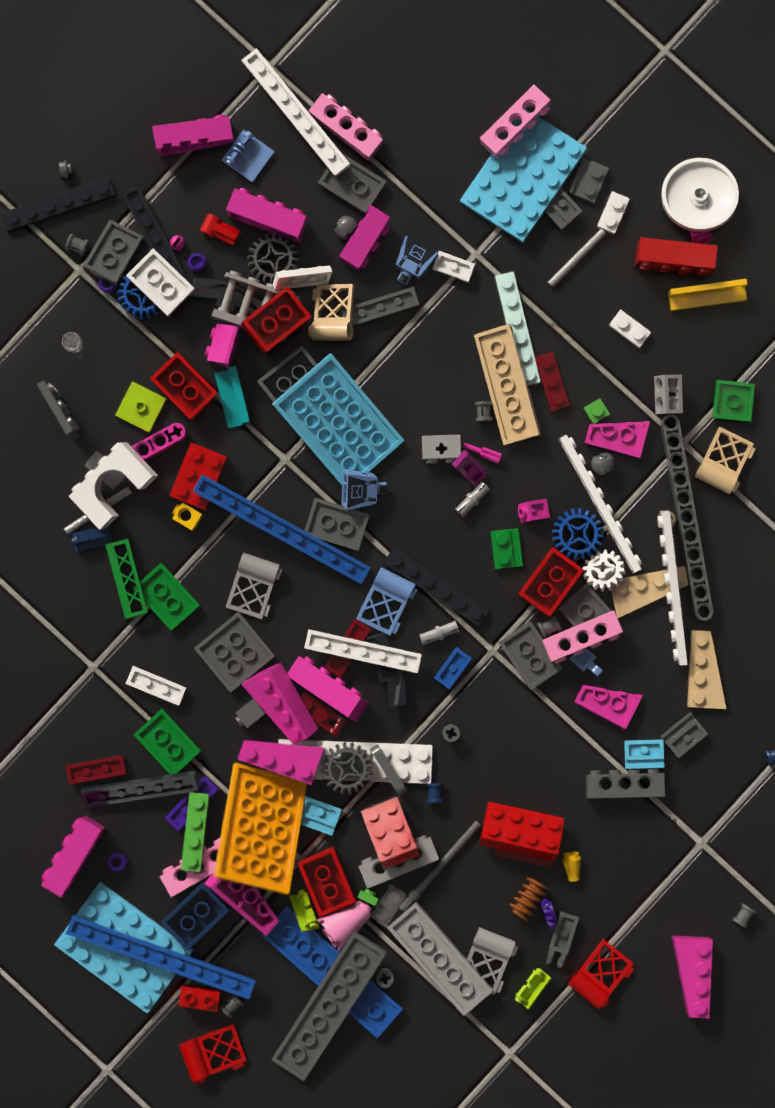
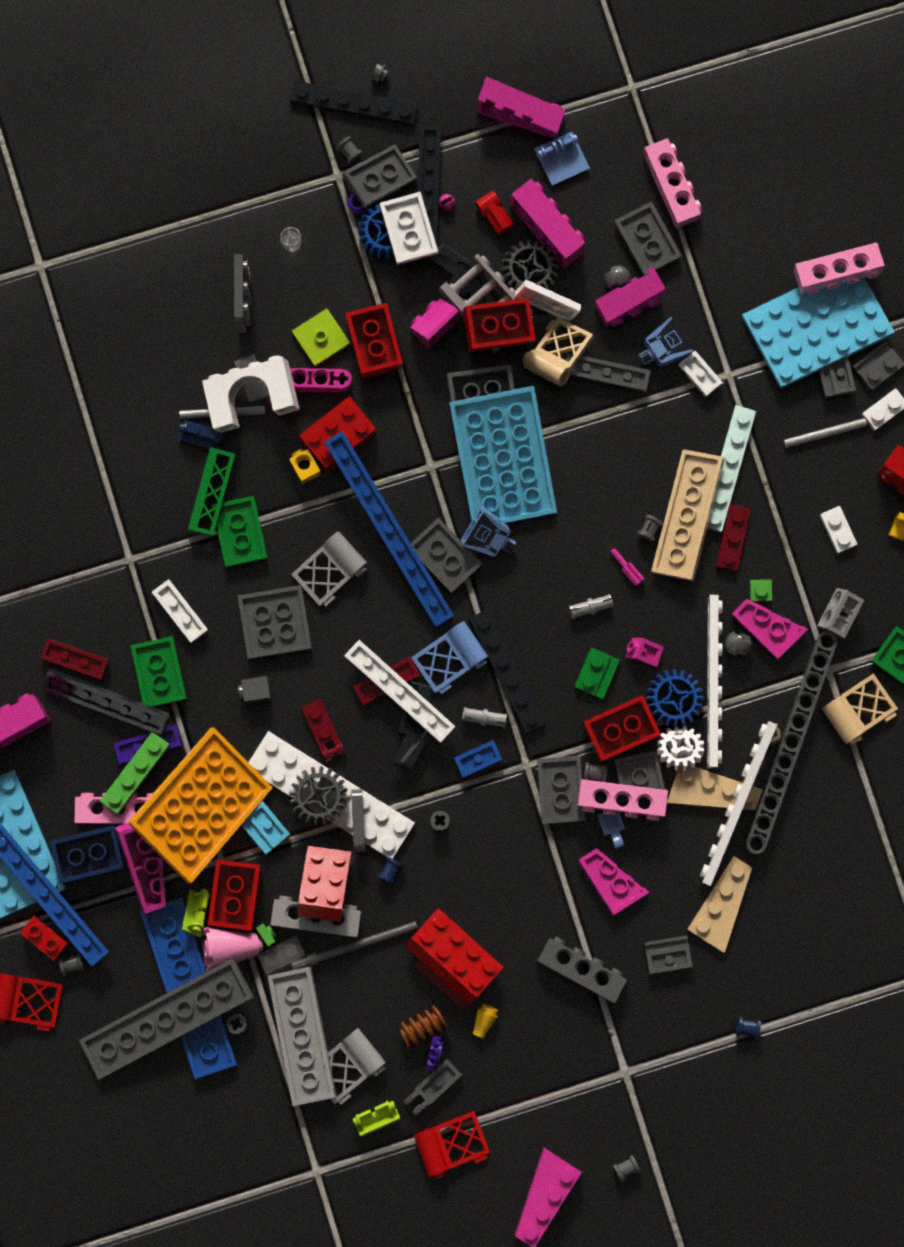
camera: 25 degrees right, 5 degrees down
dark purple plate [108,852,127,872] -> none
dark purple plate [188,253,207,272] -> none
teal panel [215,366,250,428] -> none
dark pink wedge [238,740,324,785] -> none
dark pink wedge [241,663,318,744] -> none
white plate [242,48,350,177] -> none
dark pink wedge [287,656,369,721] -> none
light grey brick [422,435,461,464] -> none
magenta plate [452,450,488,487] -> none
medium azure plate [624,740,664,769] -> none

